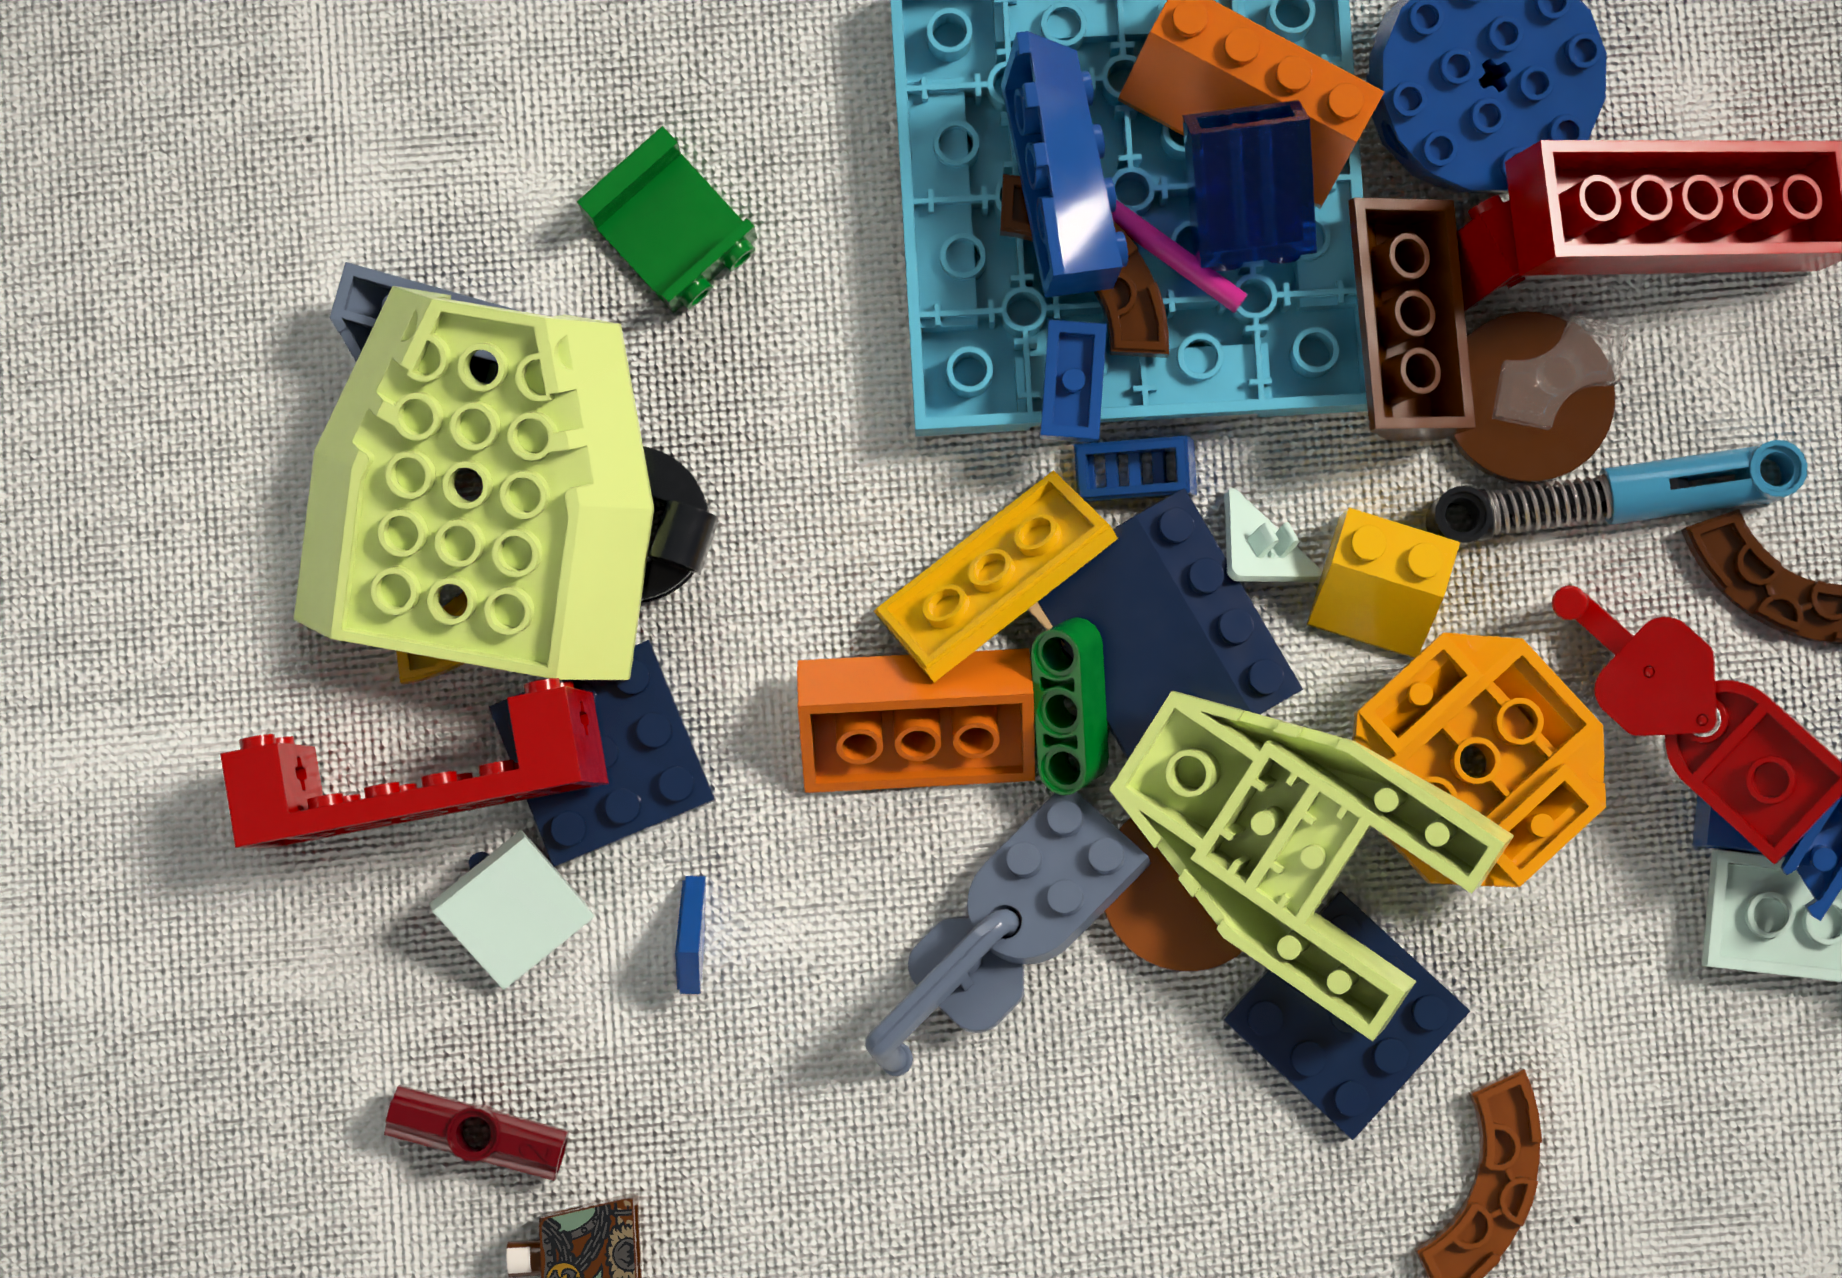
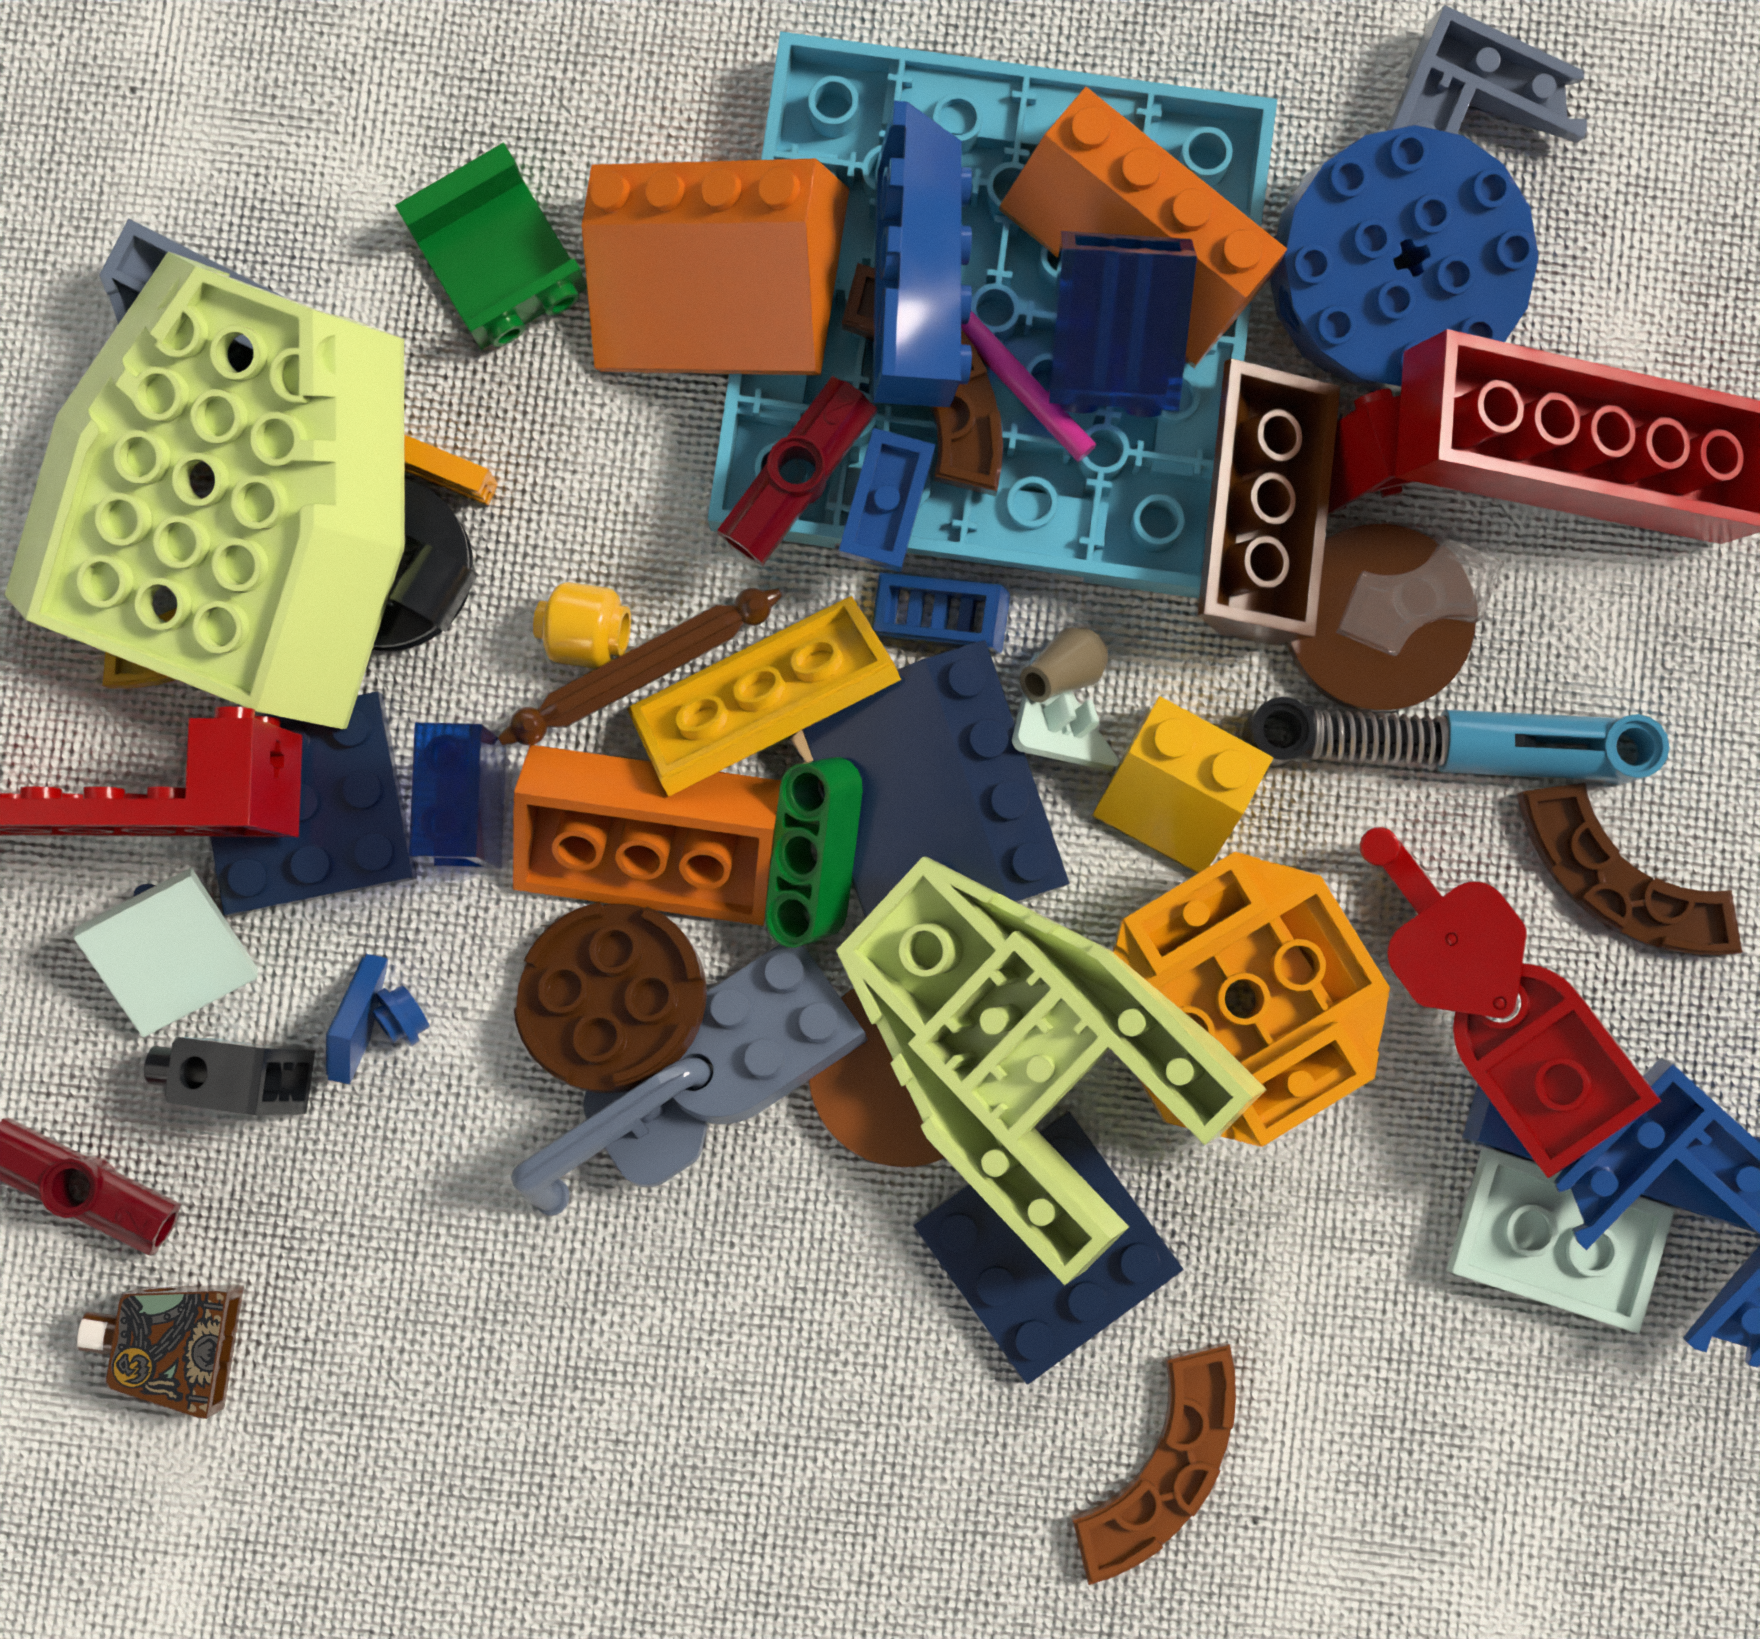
camera: 10 degrees right, 0 degrees up
none -> black torso [144,1037,315,1115]
none -> blue plate [372,984,430,1047]
none -> light orange tile [404,434,498,506]
none -> clear blue panel [409,722,506,869]
none -> reddish brown wheel [498,588,782,745]
none -> reddish brown tile [514,902,707,1093]
none -> yellow head [533,582,631,669]
none -> orange slope [581,158,849,375]
none -> dark red piece [717,376,877,567]
none -> dark tan cone [1020,628,1108,702]

